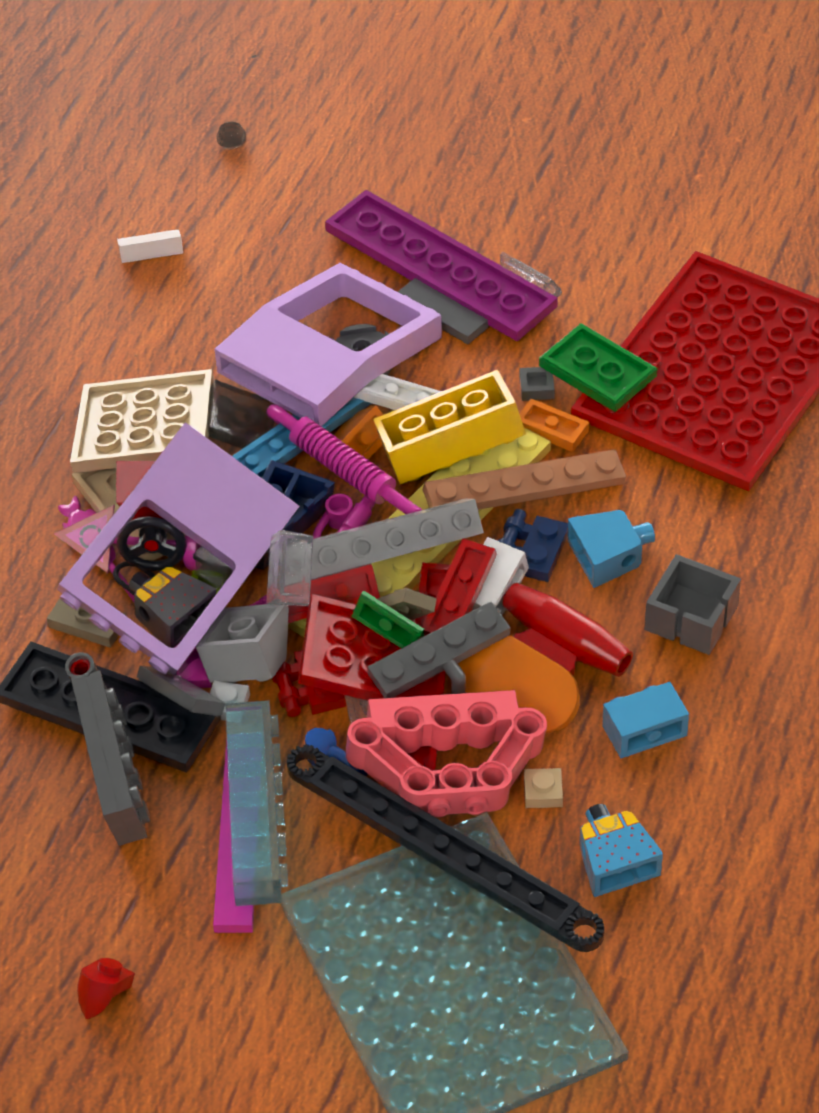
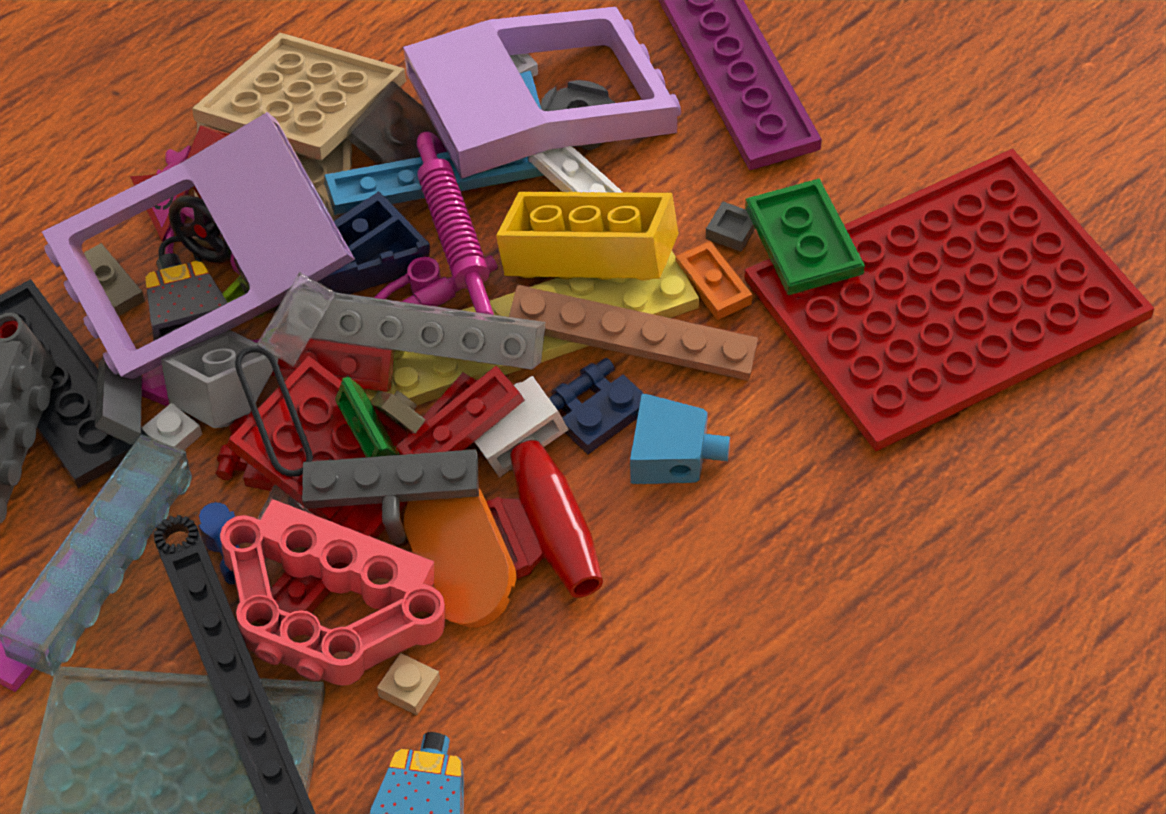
camera: 30 degrees right, 5 degrees up
orange panel [333,405,383,460] -> none
dark grey tile [398,278,489,344] -> none
clear slope [500,252,562,297] -> none
dark azure brick [602,682,689,759] -> none
dark grey piece [644,554,741,655] -> none
none -> black piece [235,346,313,477]

